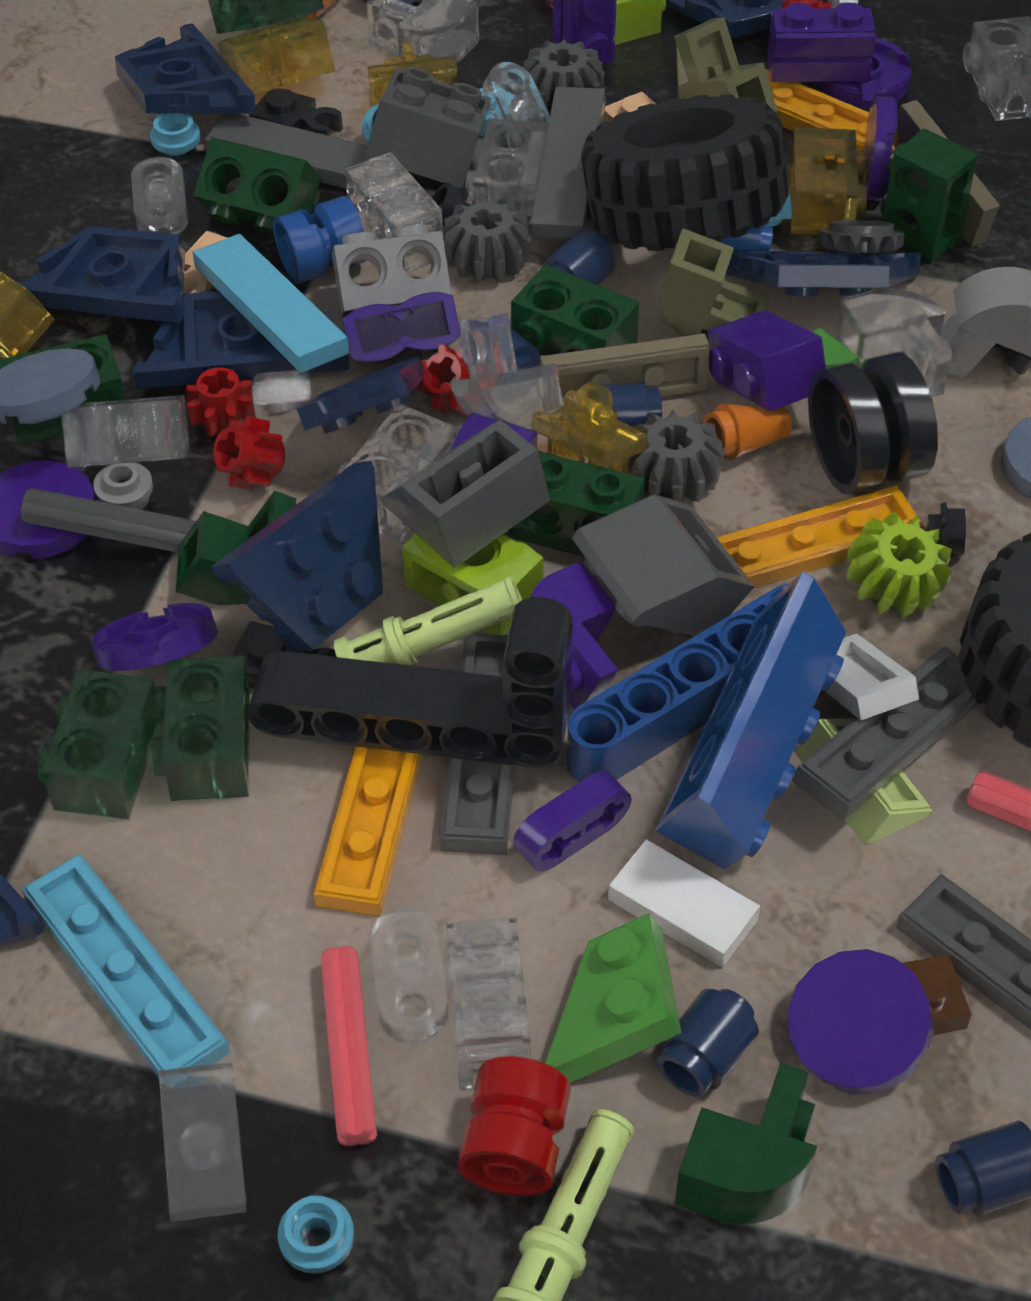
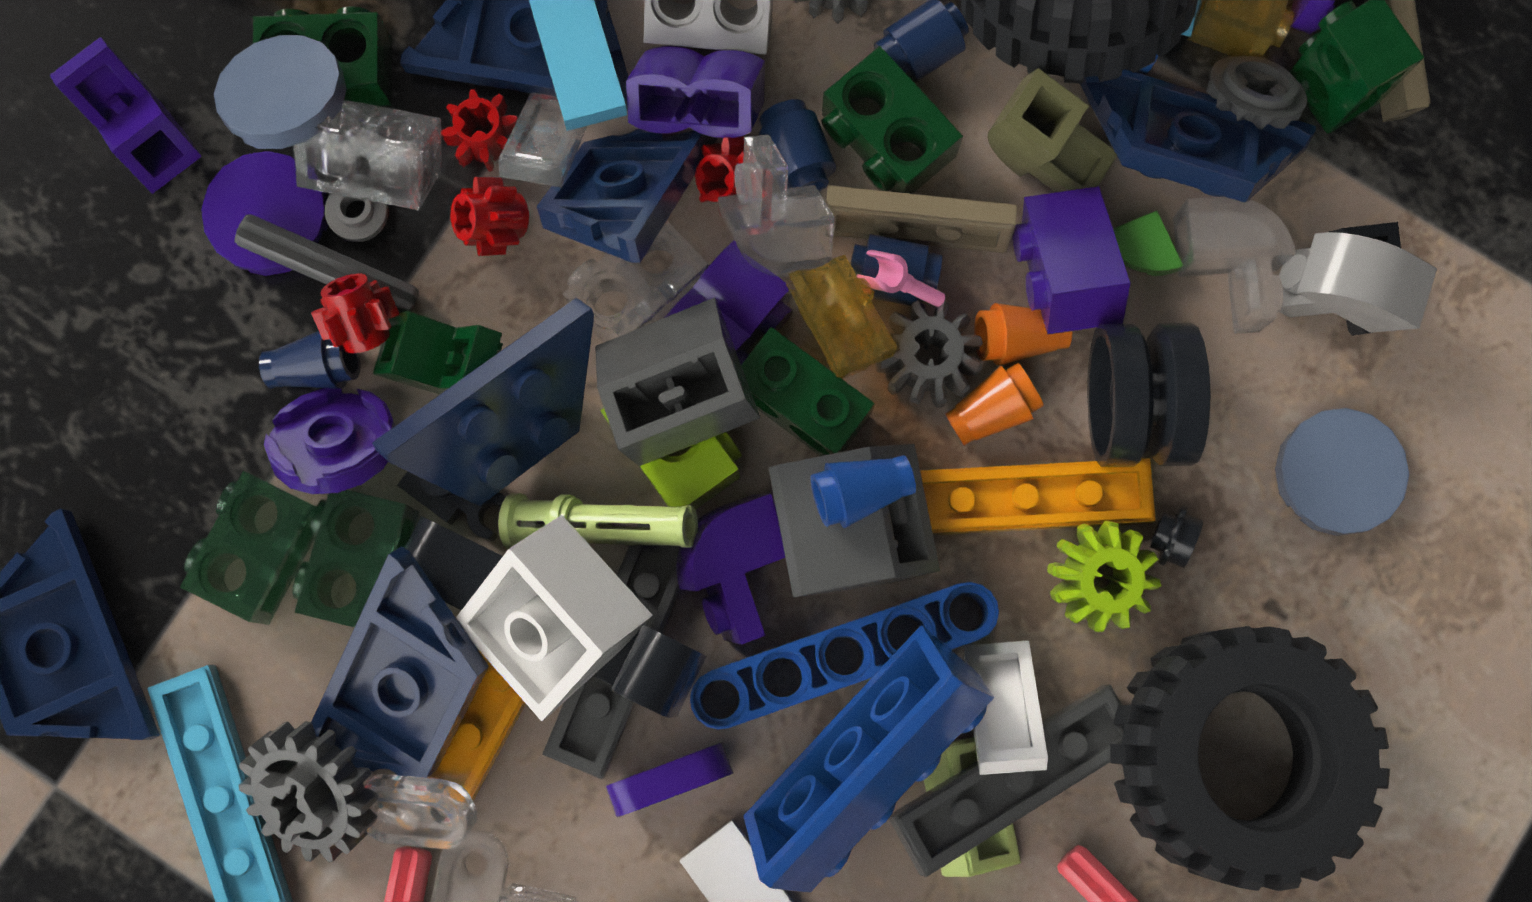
camera: 20 degrees right, 30 degrees up
none -> dark grey gear [238,721,379,862]
none -> dark blue cone [259,331,361,389]
none -> red gear [311,273,399,353]
none -> dark blue wing [311,546,489,780]
none -> clear plate [364,774,478,849]
none -> white slope [456,515,653,721]
none -> blue cone [811,455,916,528]
none -> bright pink hand [857,250,945,307]
none -> orange cone [945,363,1044,446]

